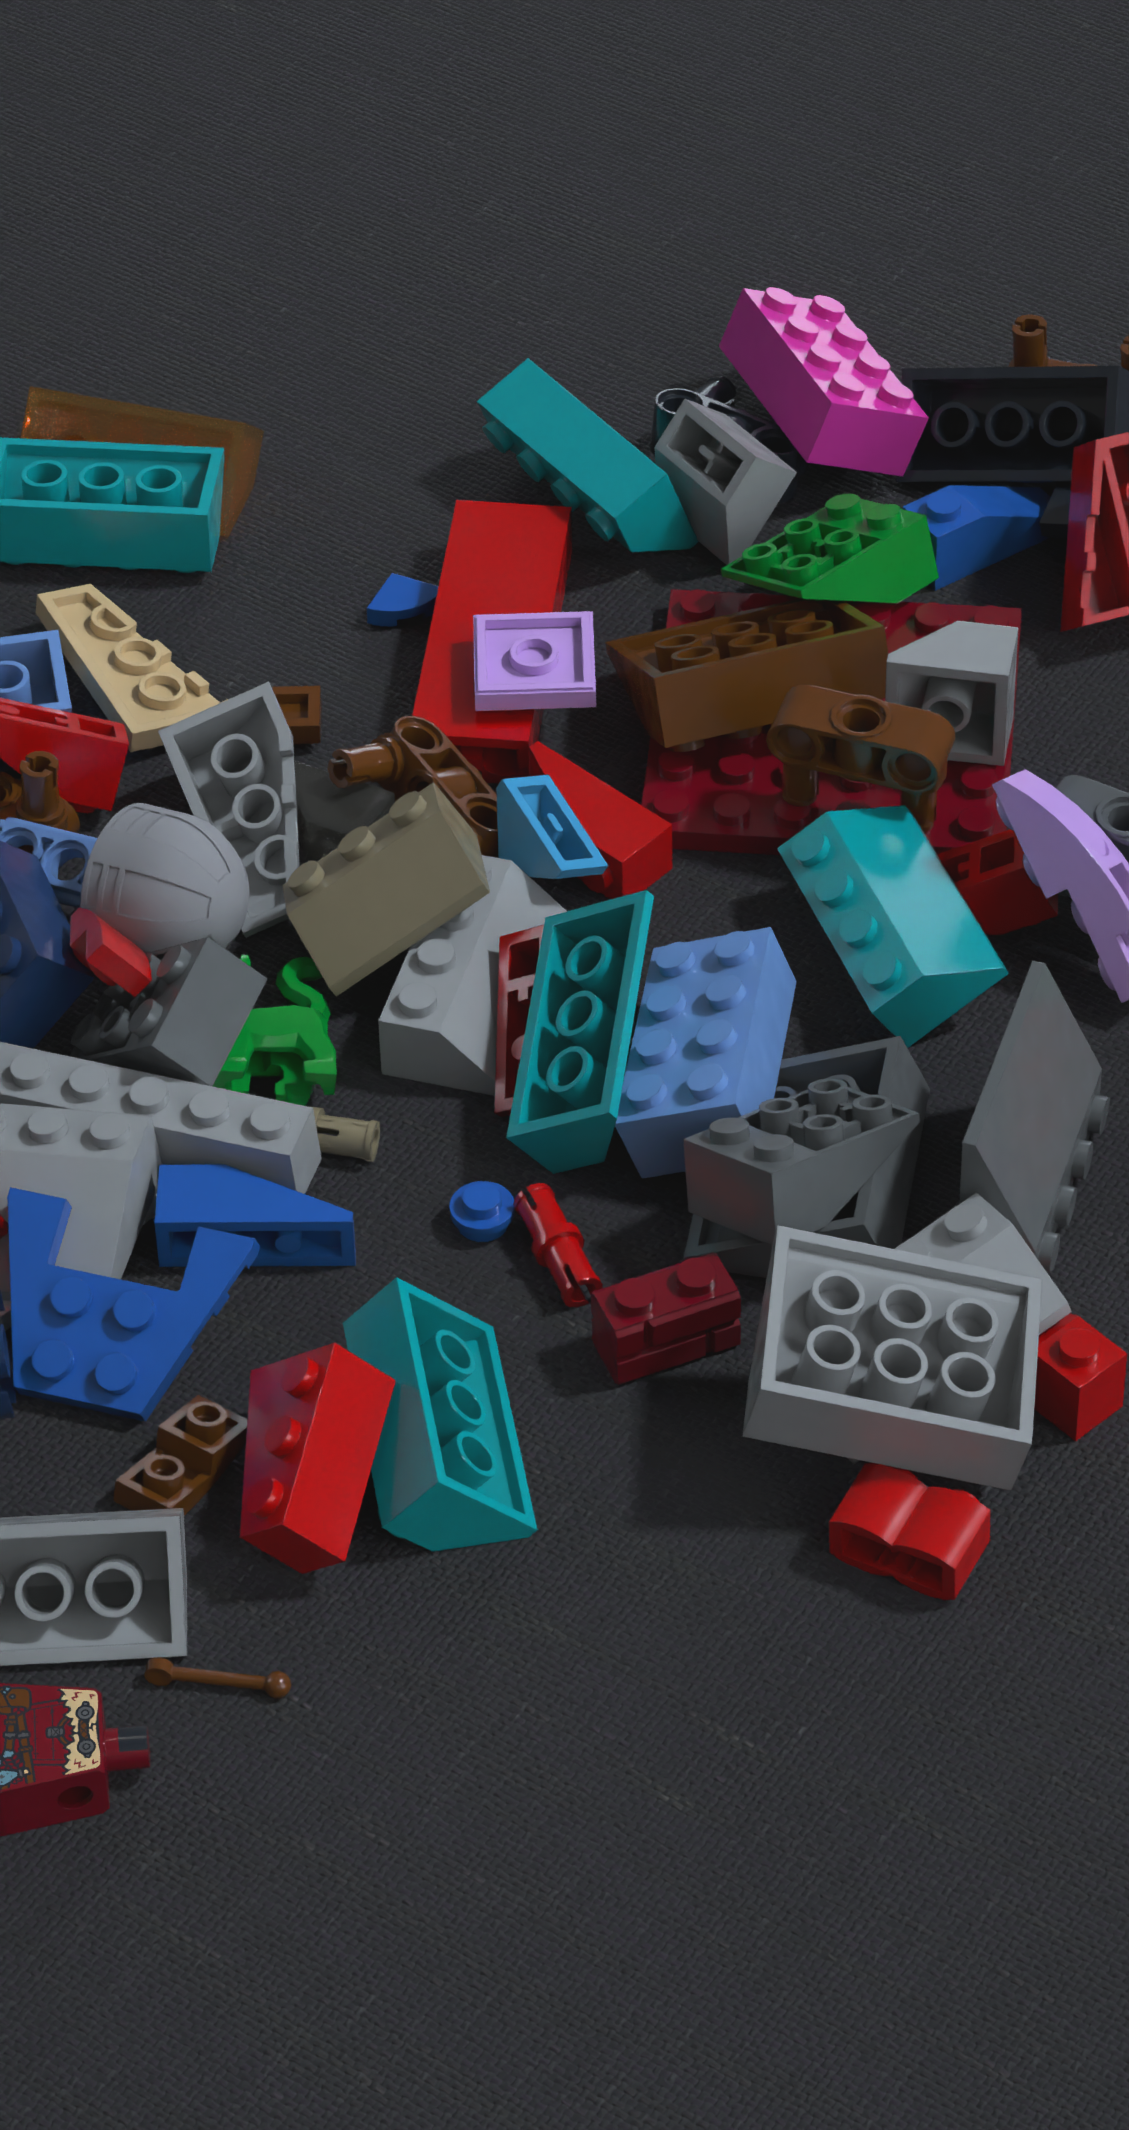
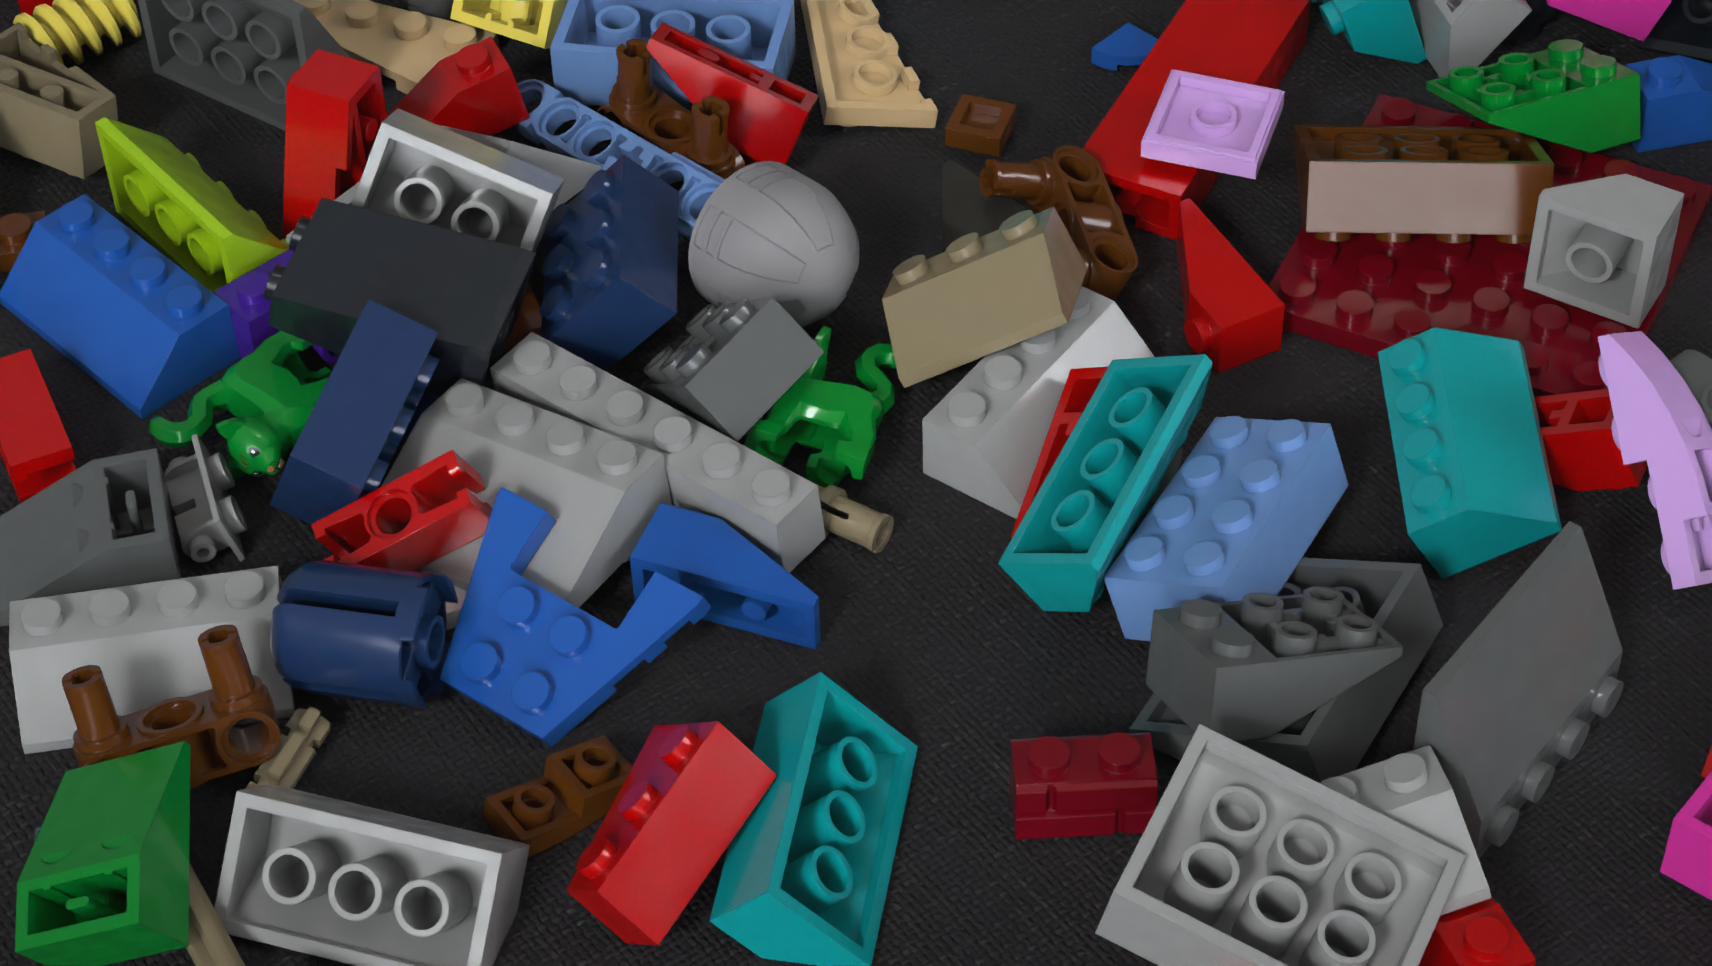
camera: 20 degrees right, 0 degrees up
red slope [70,908,152,997] -> none
light grey wedge [158,681,300,938] -> none
blue plate [449,1181,515,1242] -> none
dark azure slope [496,775,608,879] -> none
red pin [513,1183,603,1307] -> none
reddish brown piece [766,684,956,832] -> none

